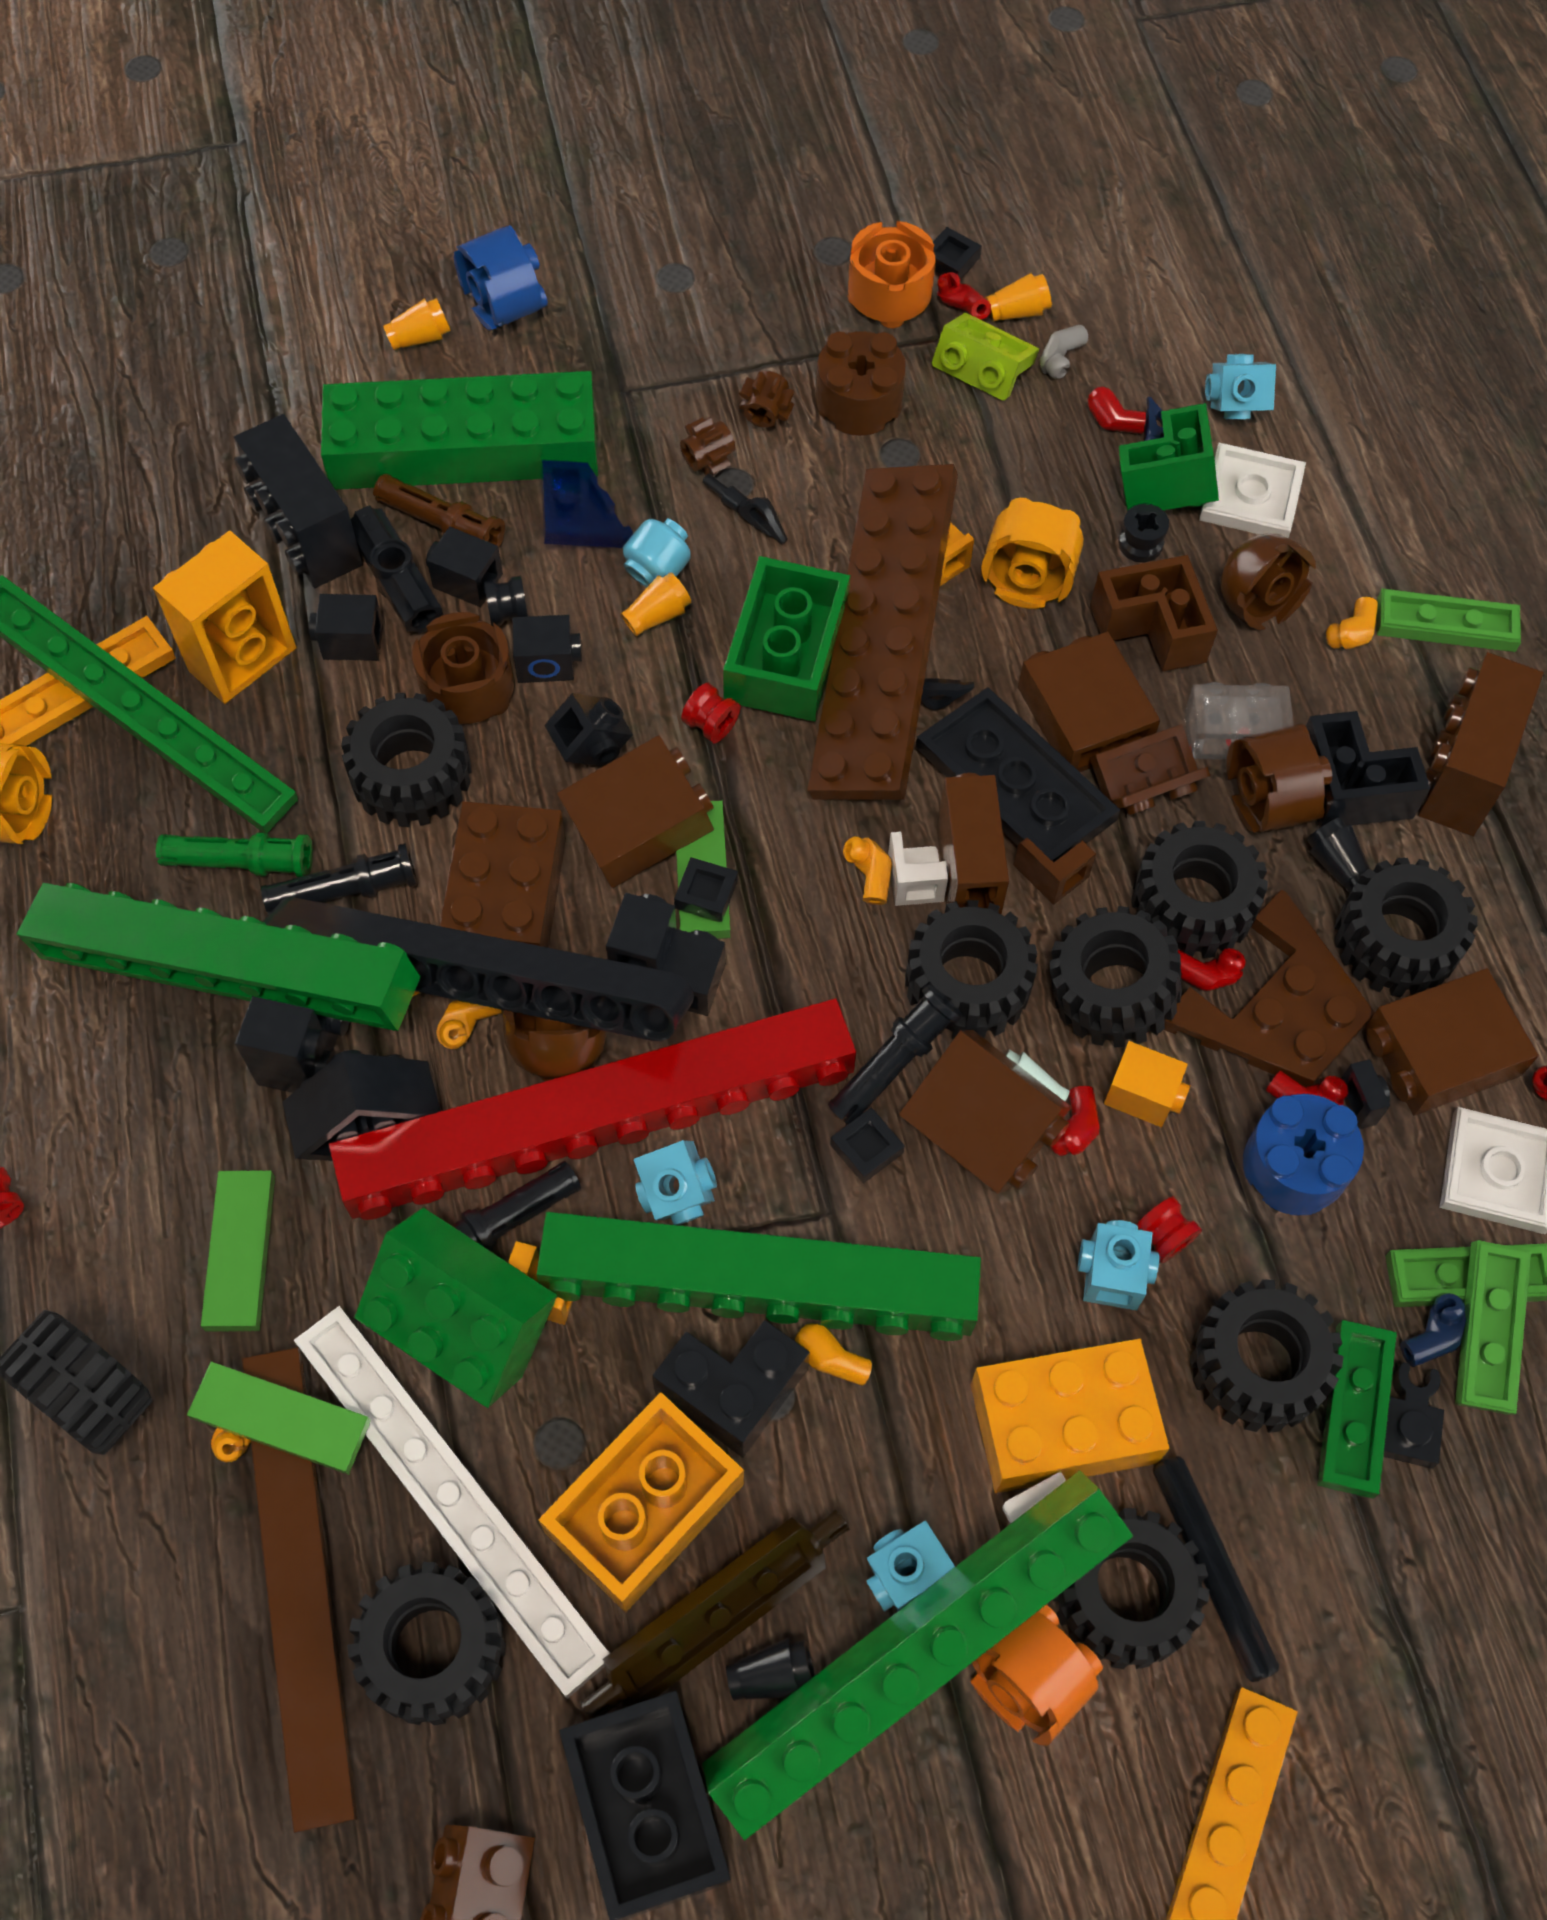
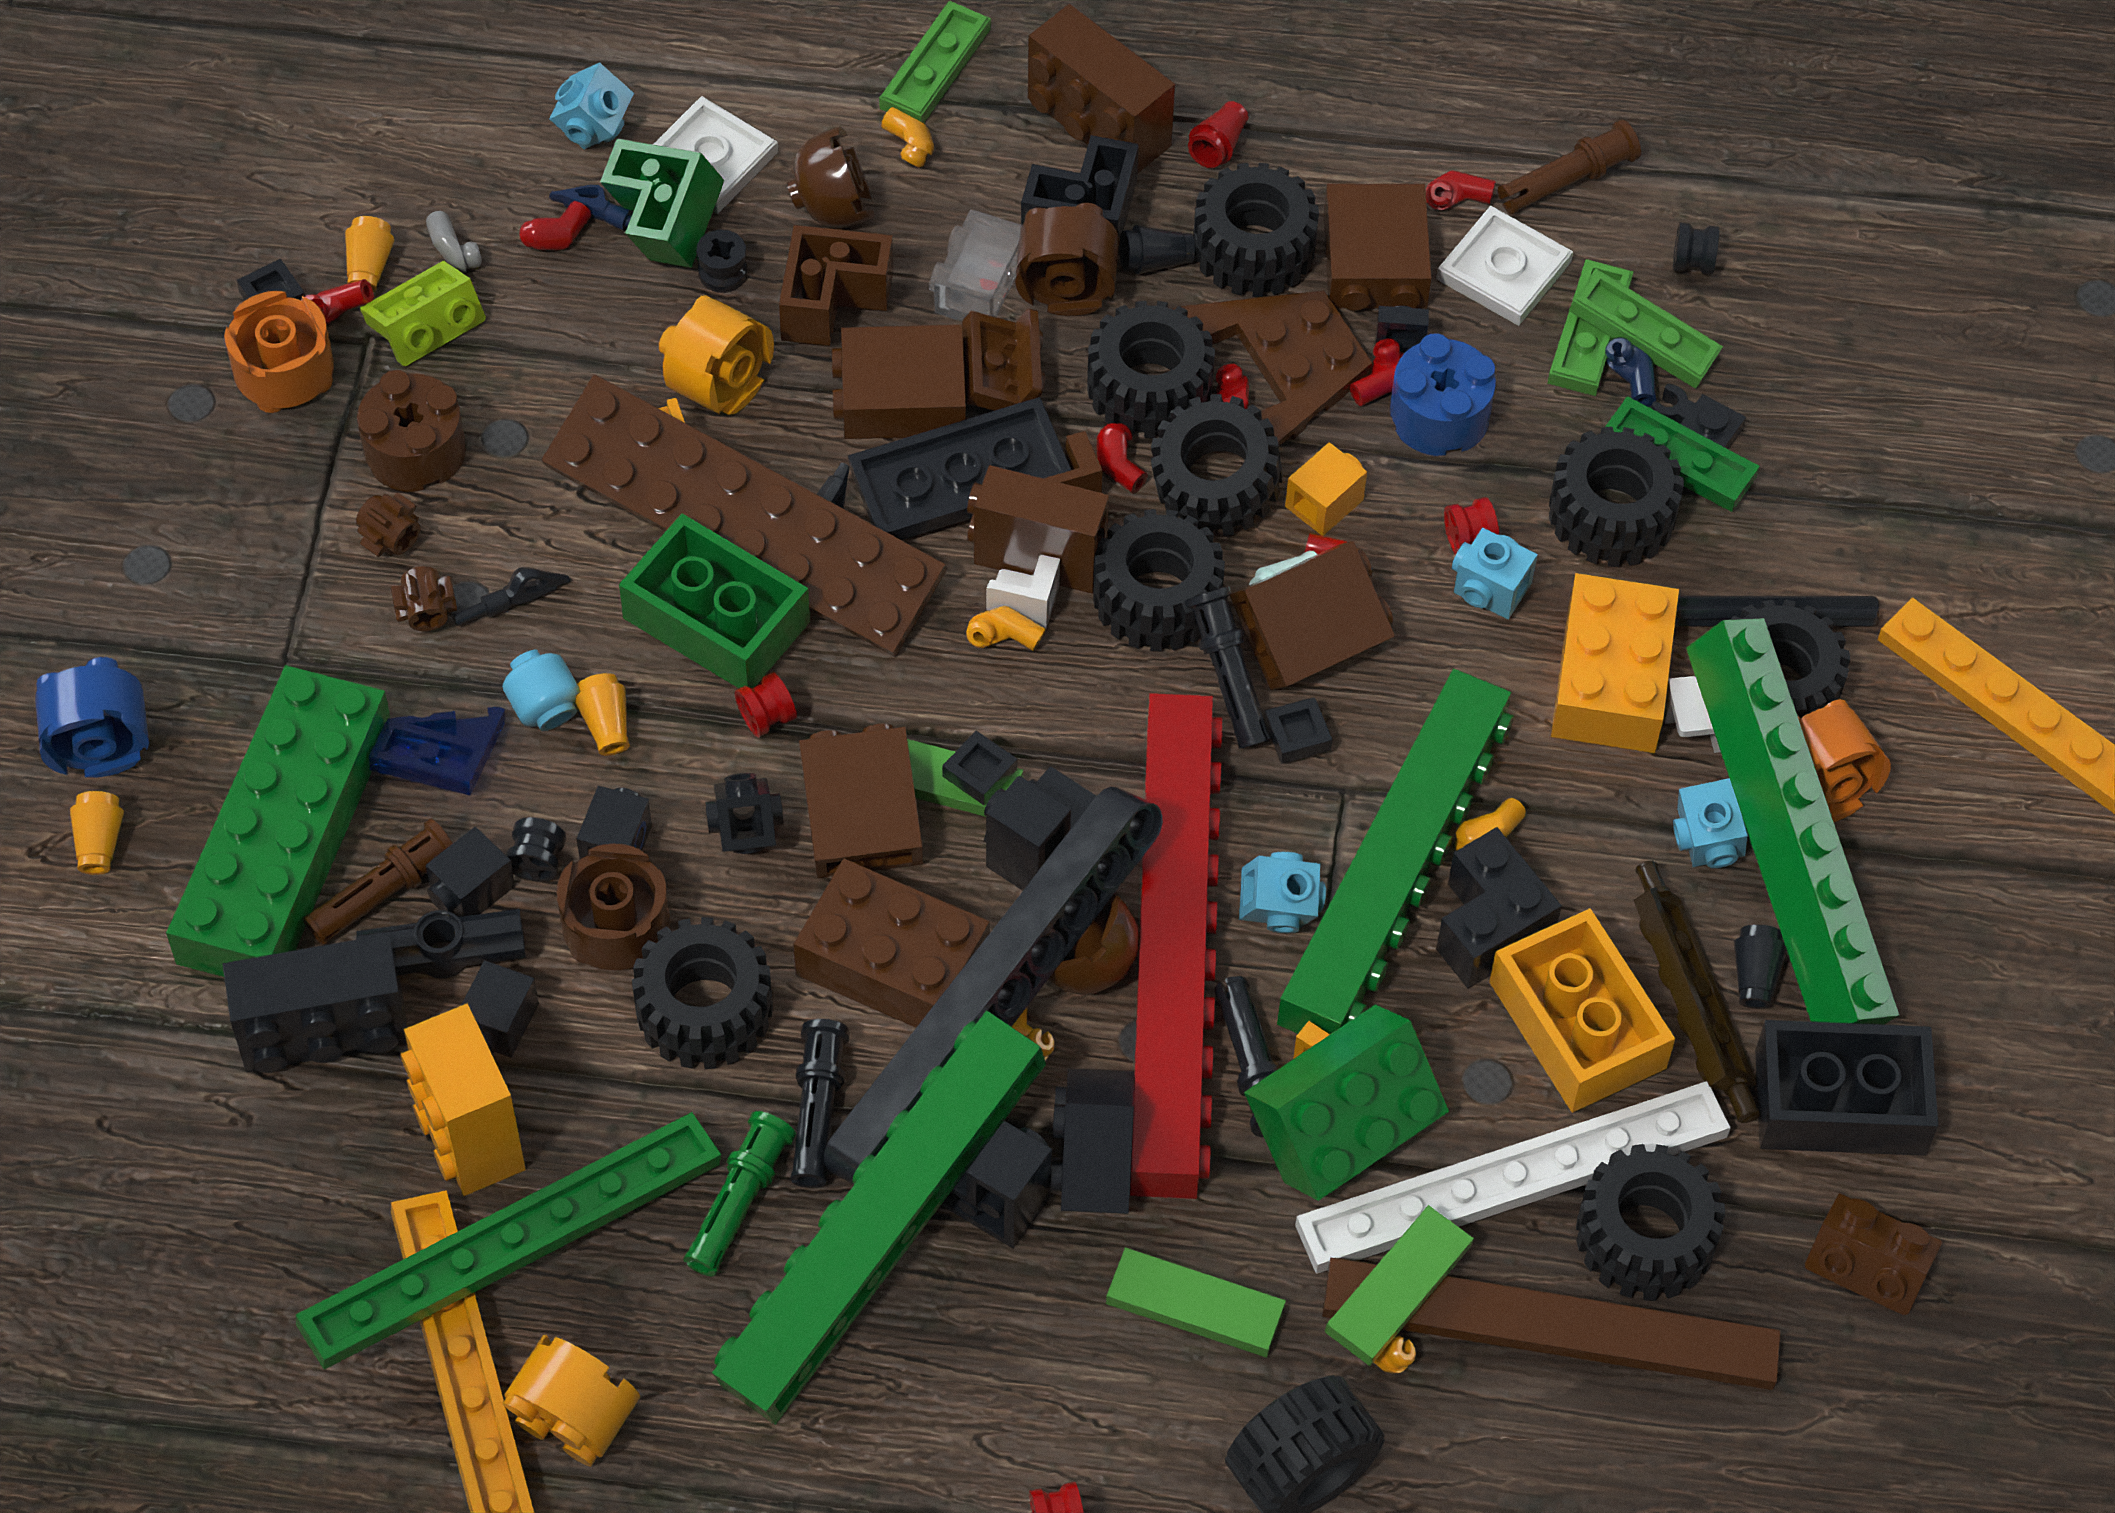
camera: 70 degrees left, 5 degrees down
none -> red arm [1096,423,1148,494]
none -> red cone [1188,101,1249,168]

